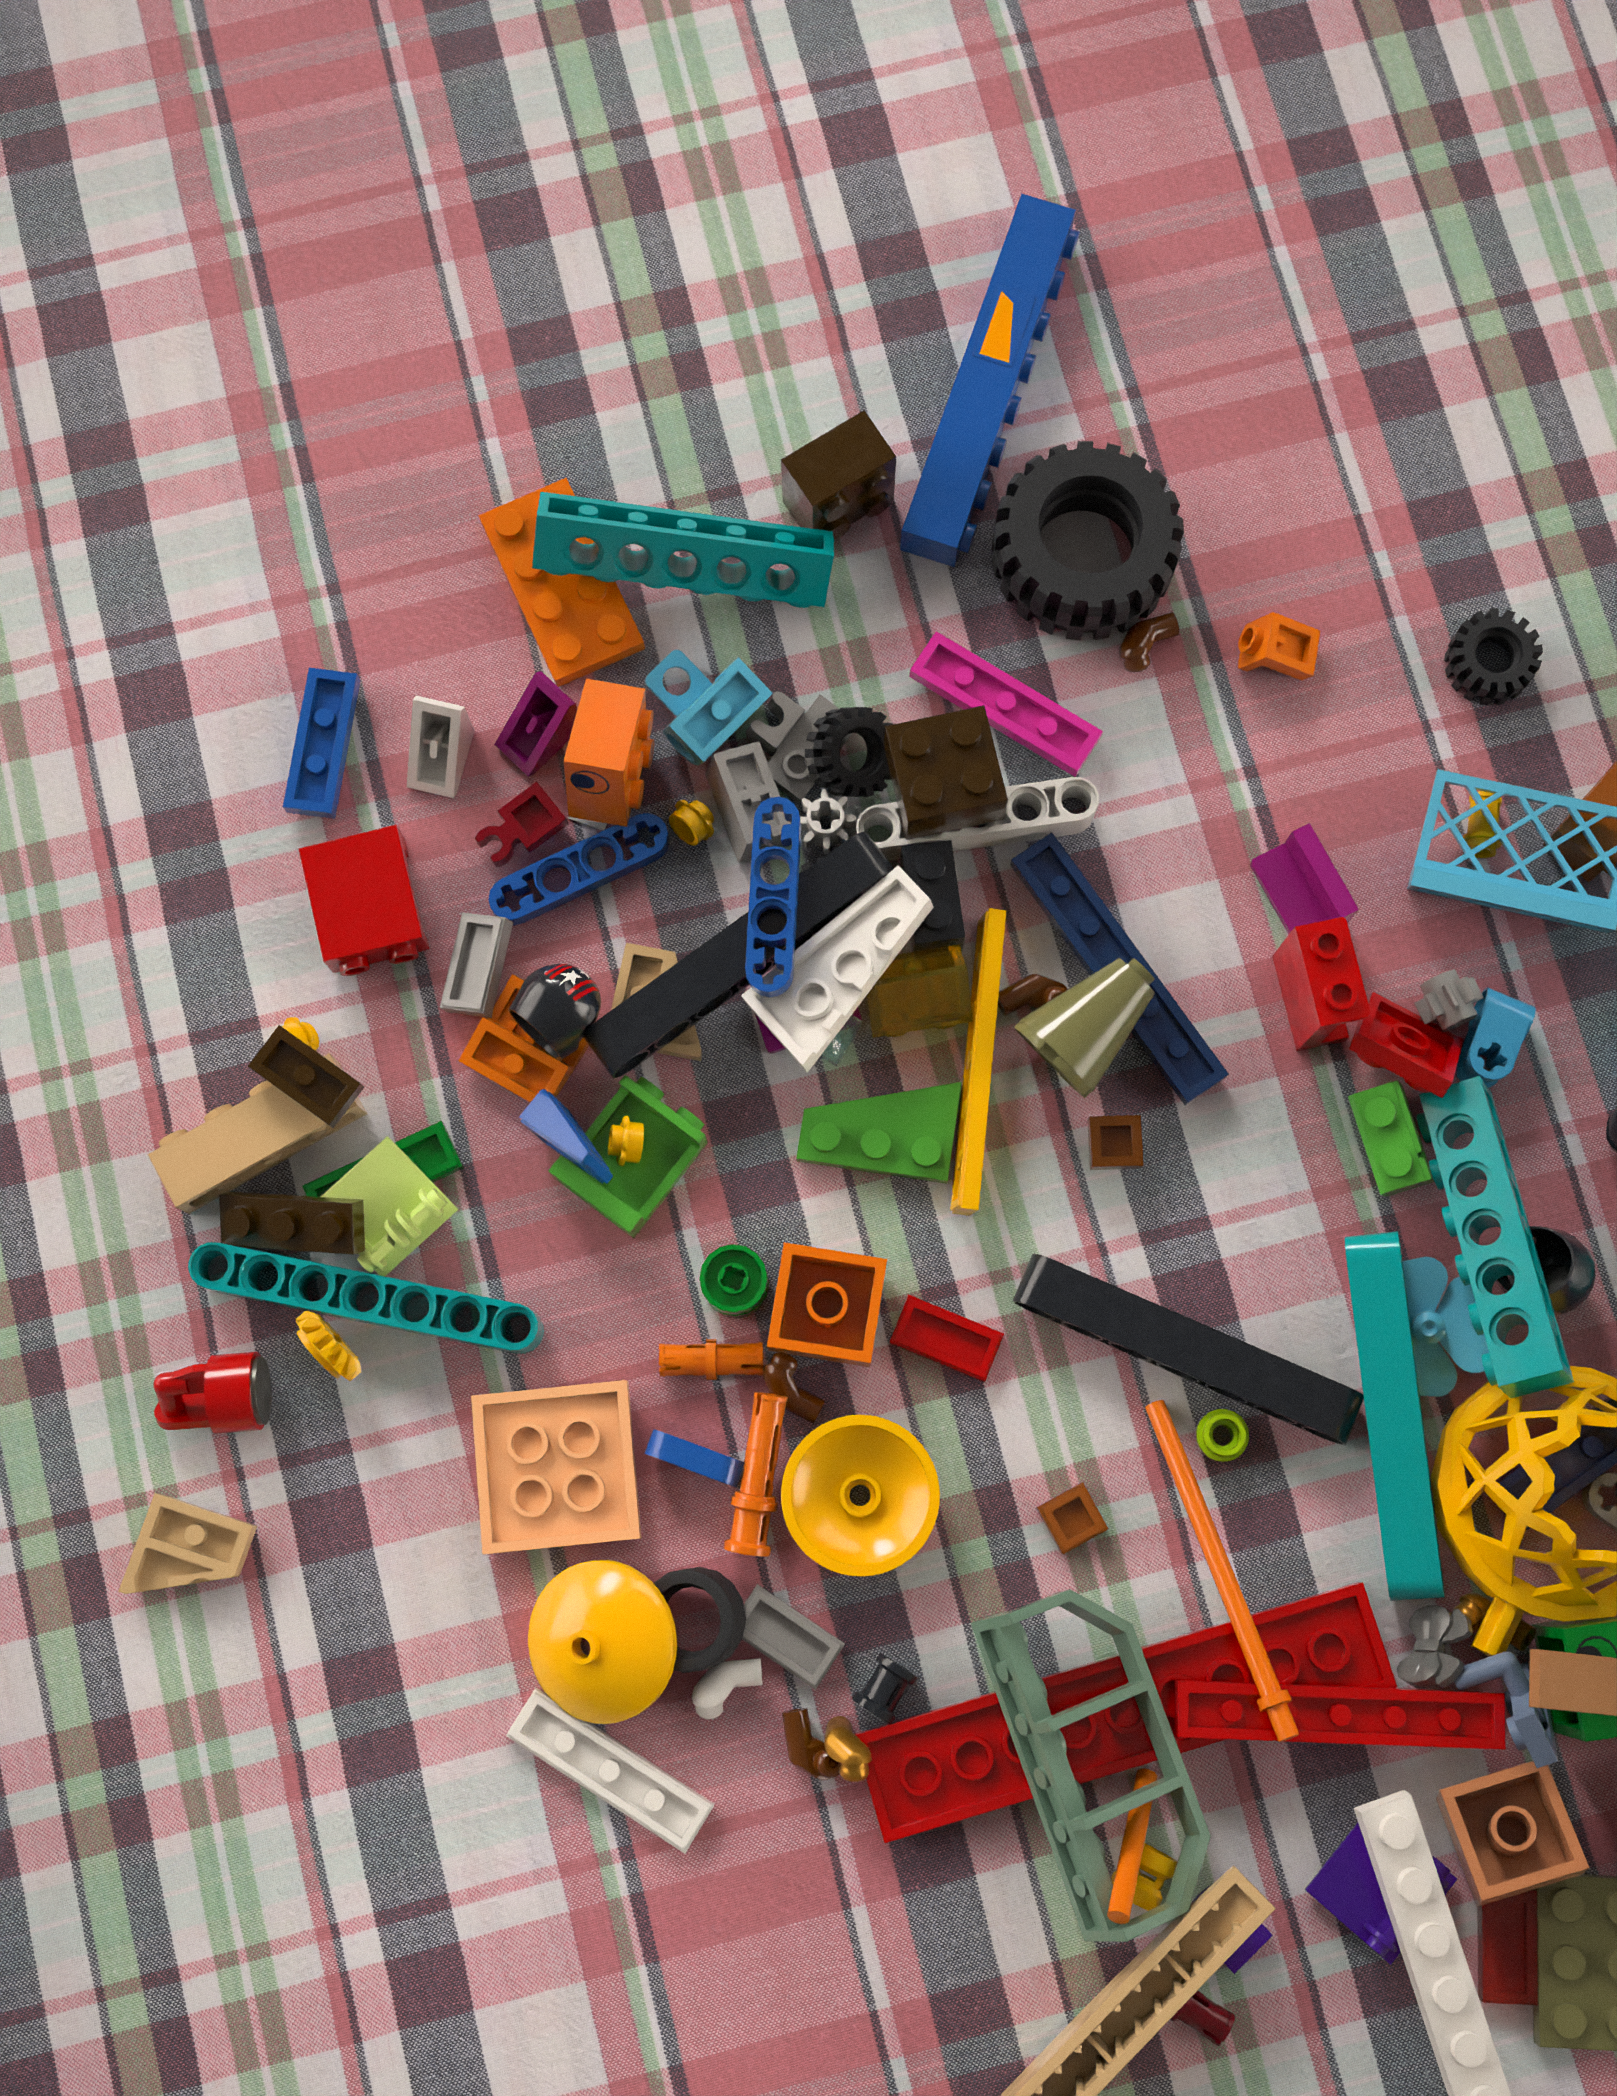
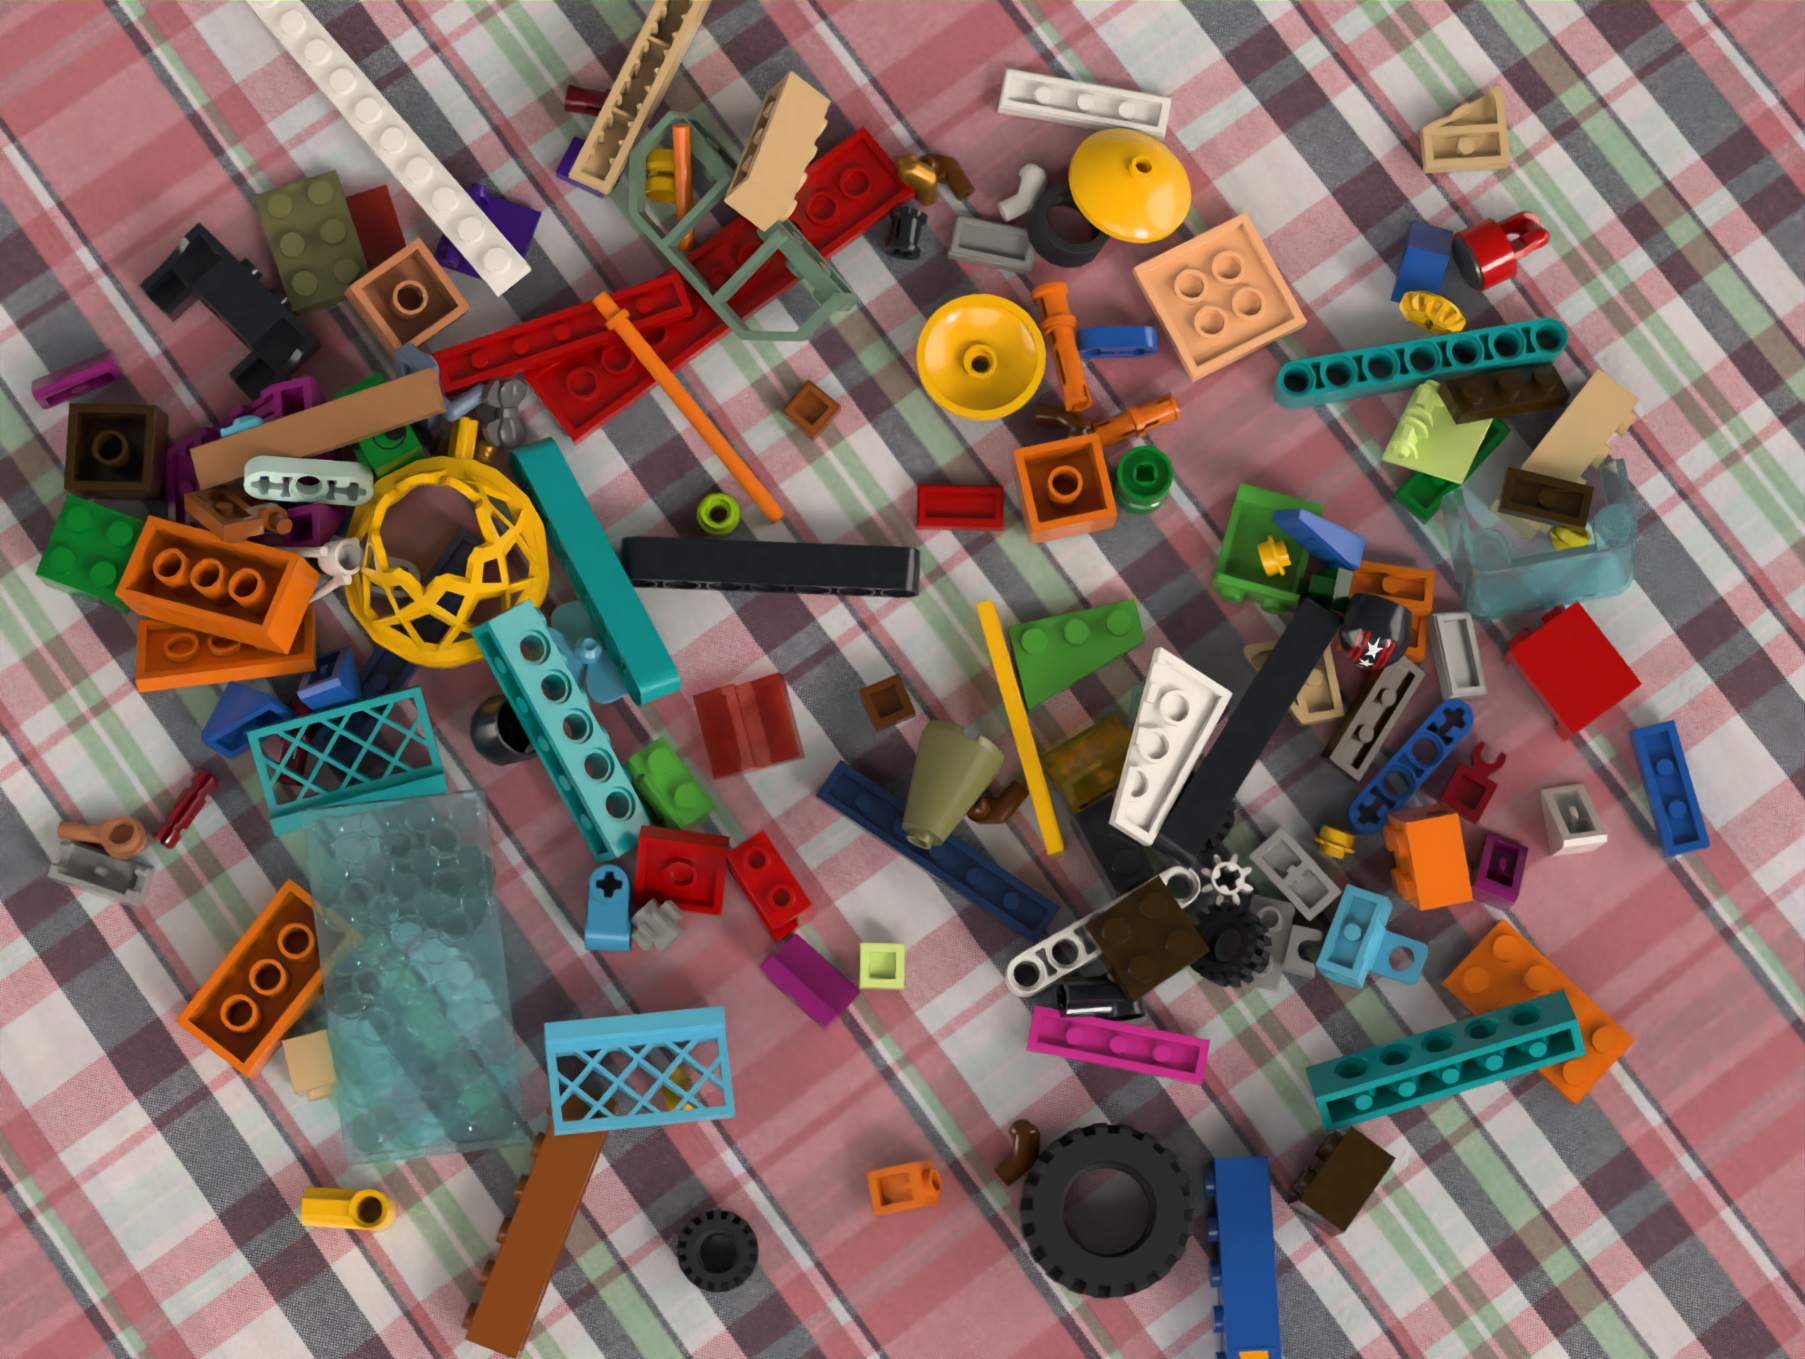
camera: 150 degrees right, 0 degrees up
blue beam [745,797,802,998] -> none
none -> clear red slope [693,672,805,780]
none -> tan brick [724,71,830,232]
none -> yellowish green plate [859,943,905,990]
none -> black piece [1054,972,1145,1021]
none -> dark green tile [1297,567,1353,615]
none -> plate [1320,655,1426,782]
none -> blue slope [1390,220,1453,303]
none -> clear light blue windscreen [1440,458,1637,621]

